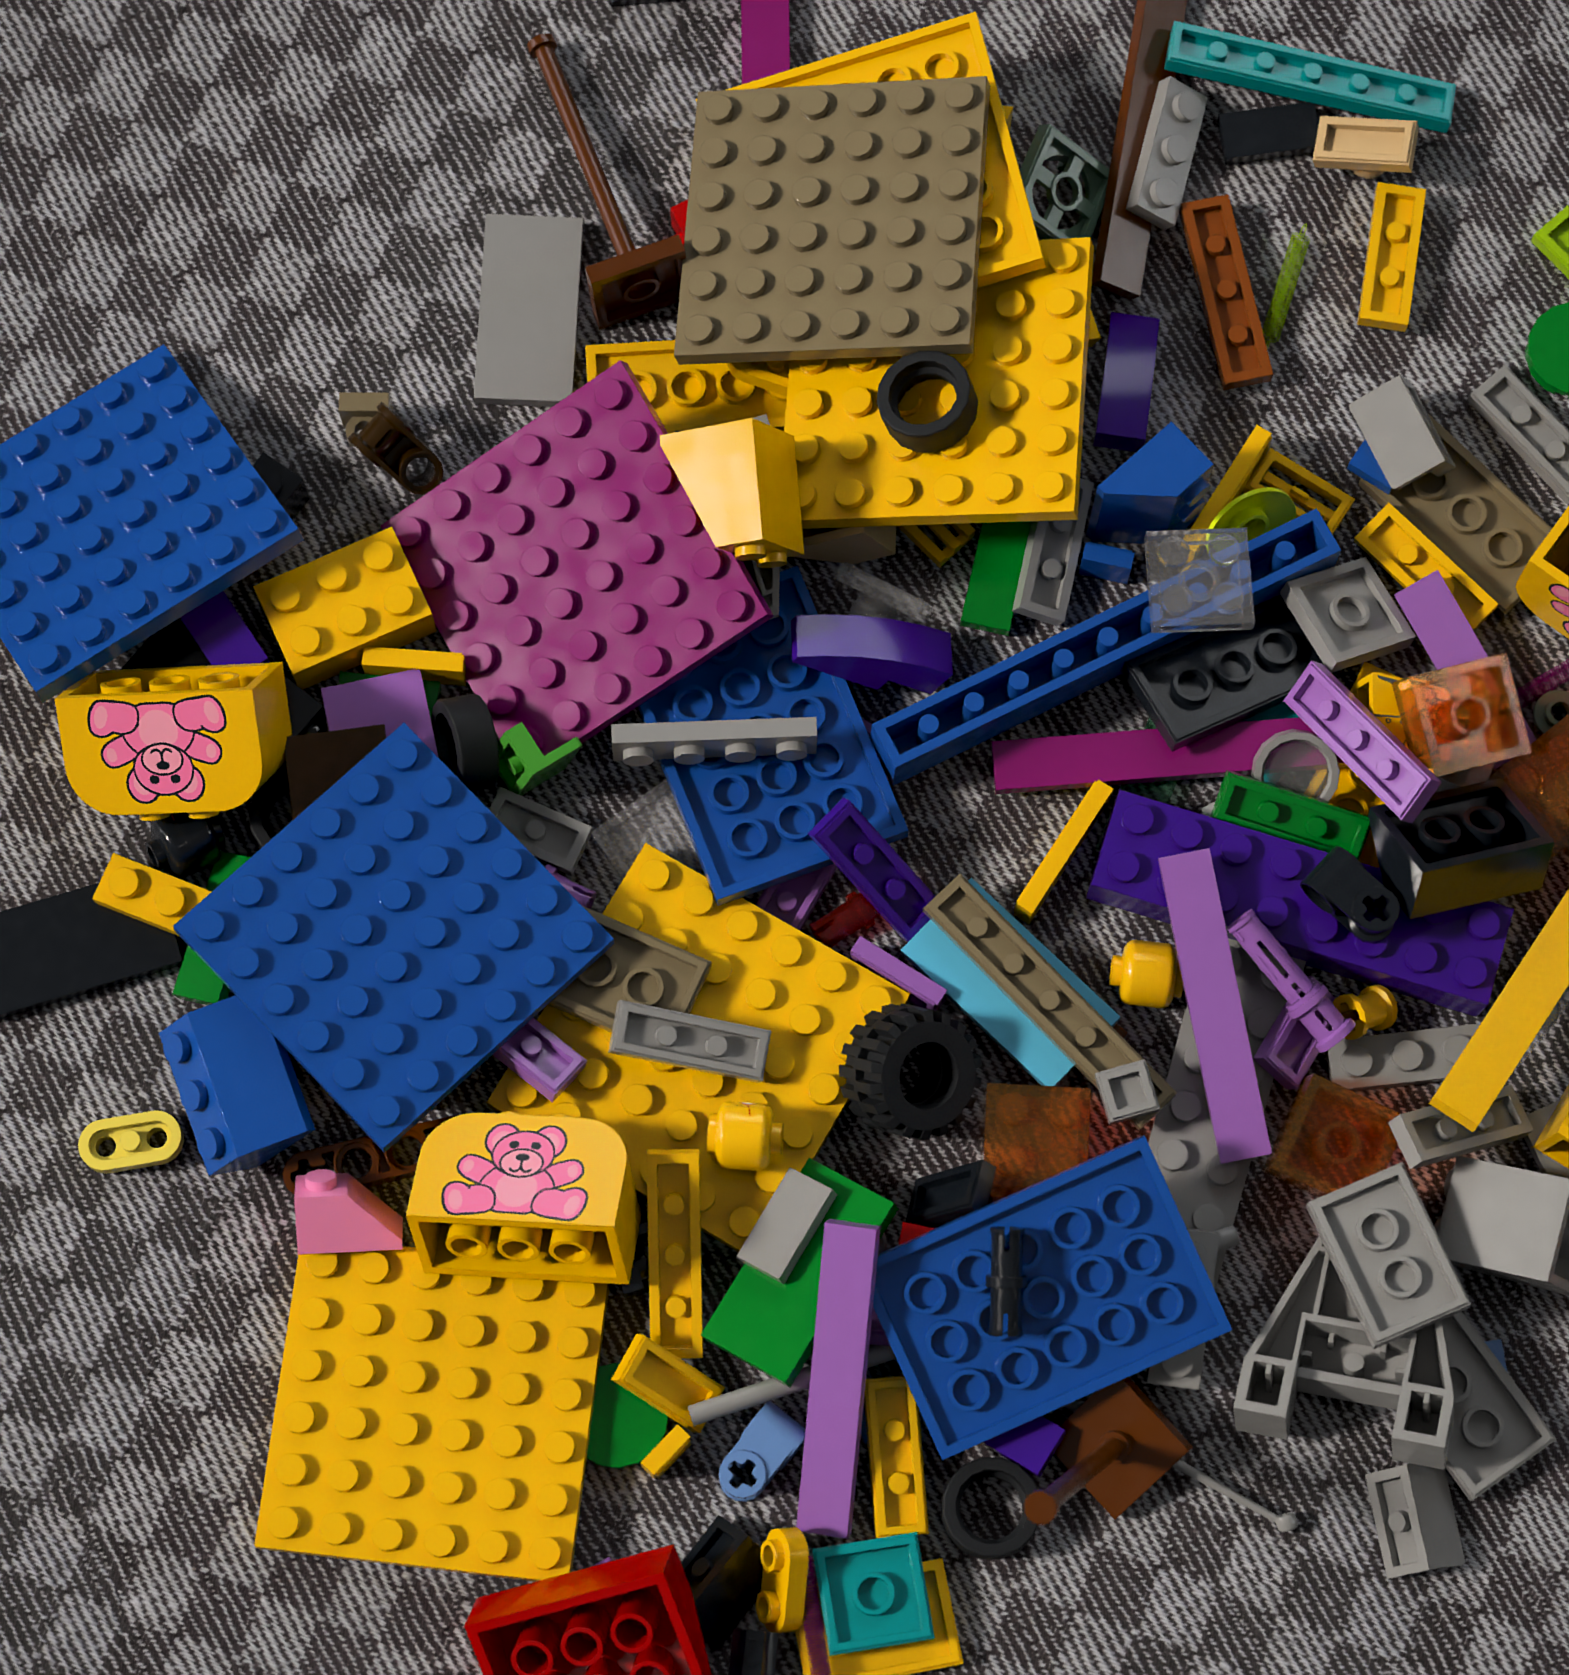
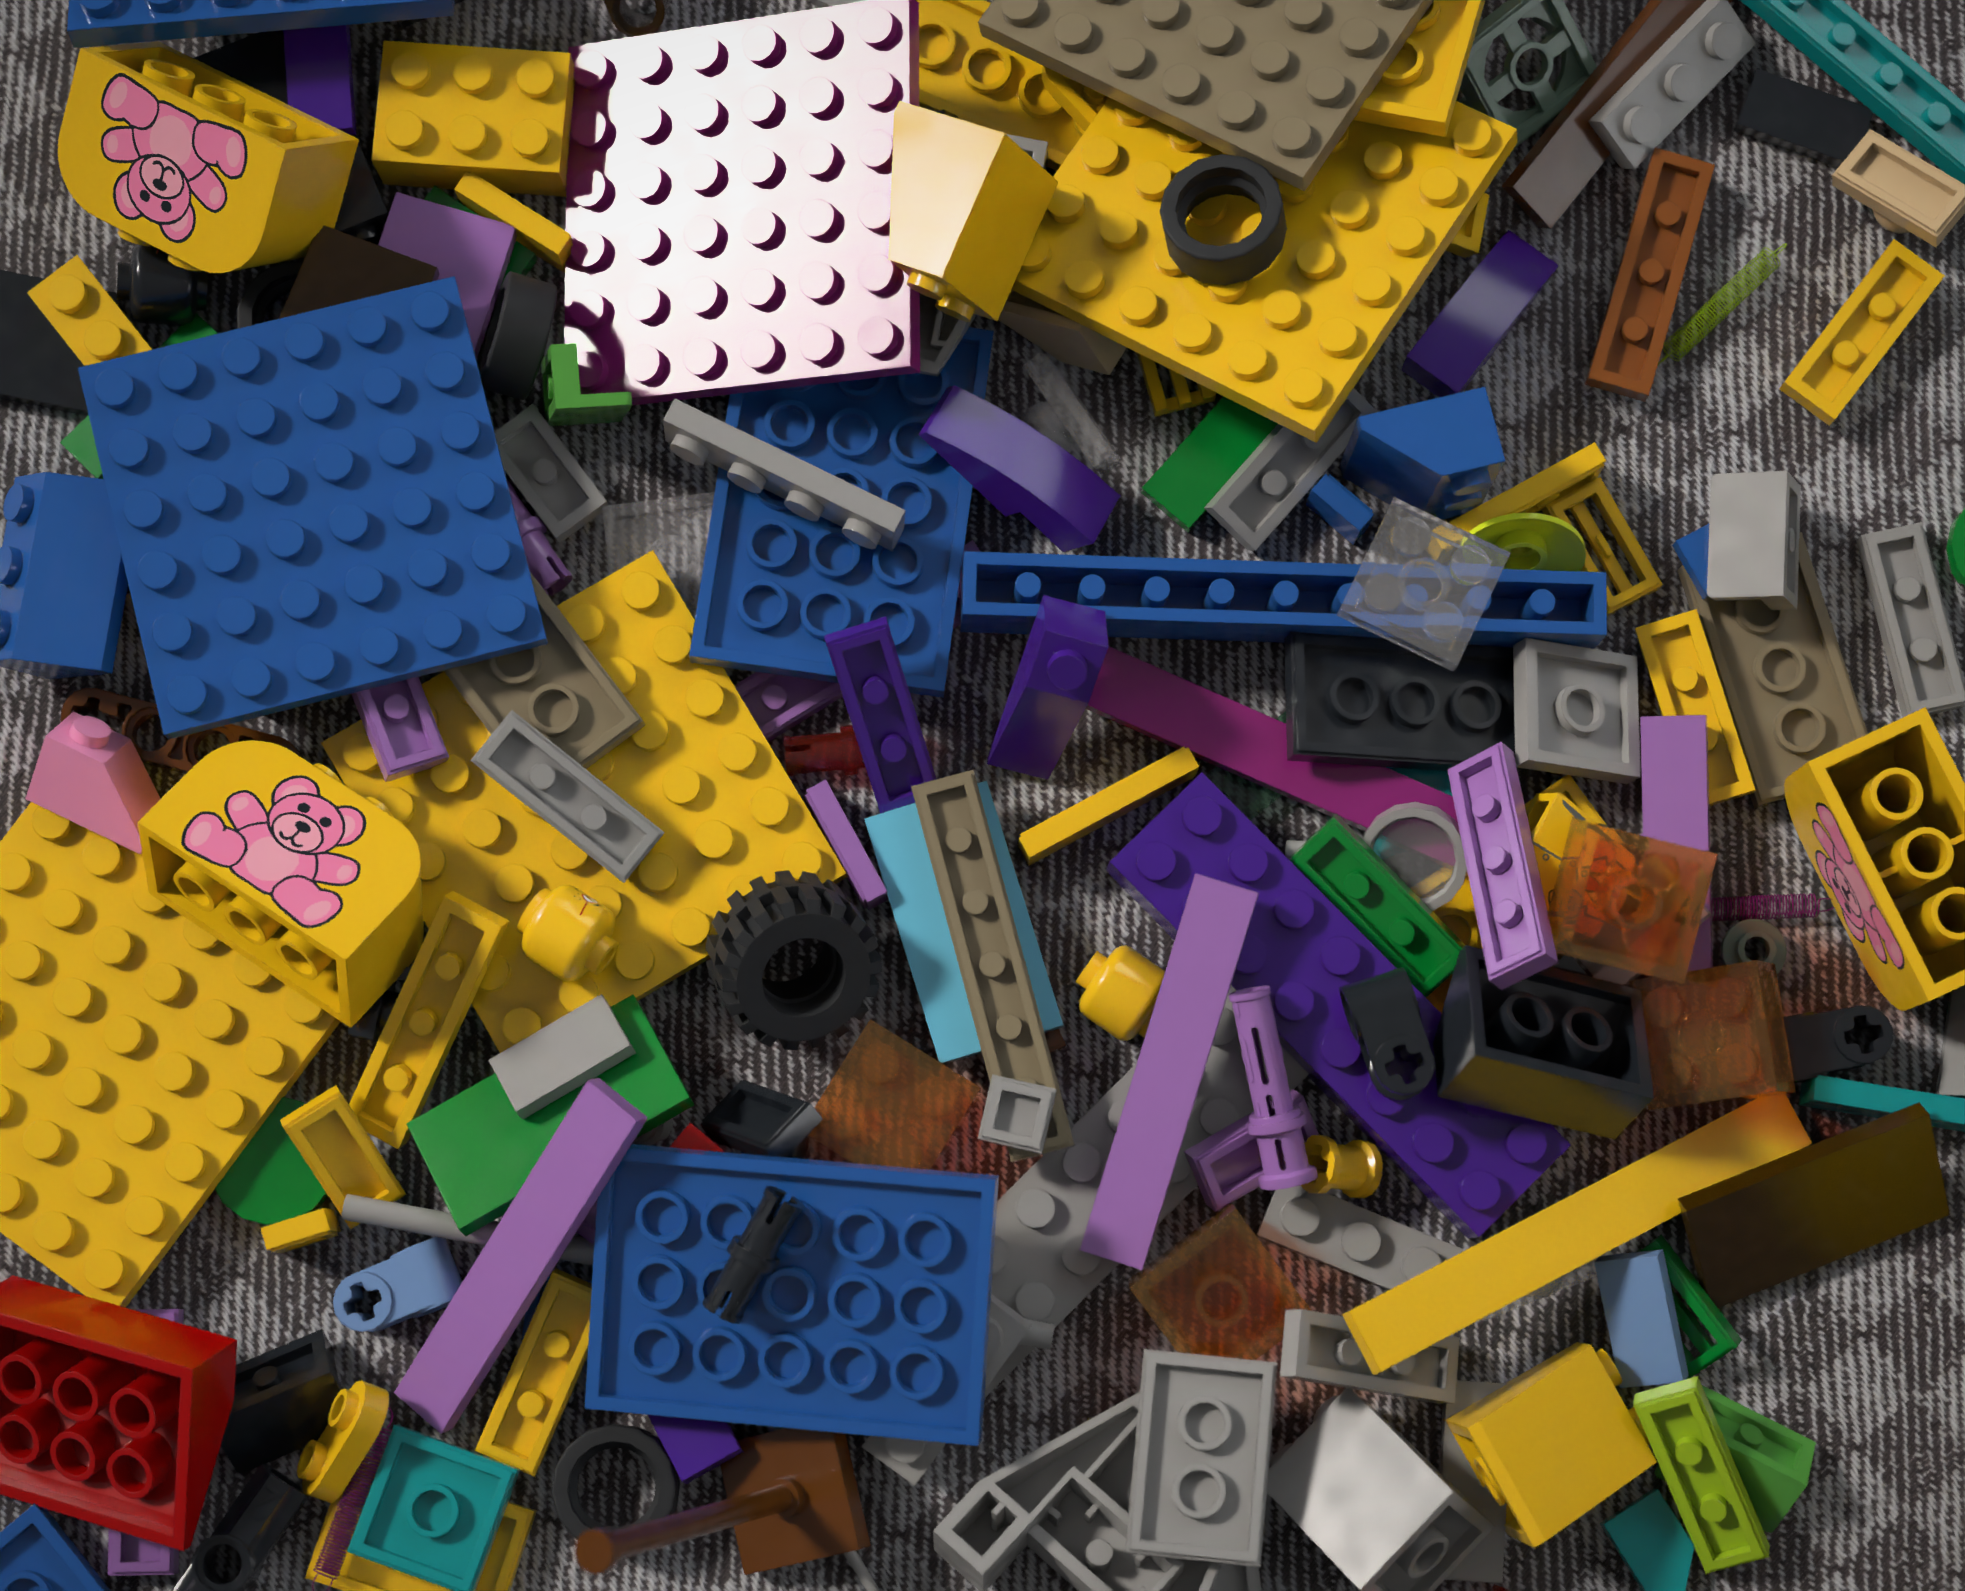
camera: 30 degrees right, 5 degrees up
none -> dark purple slope [987,595,1108,780]

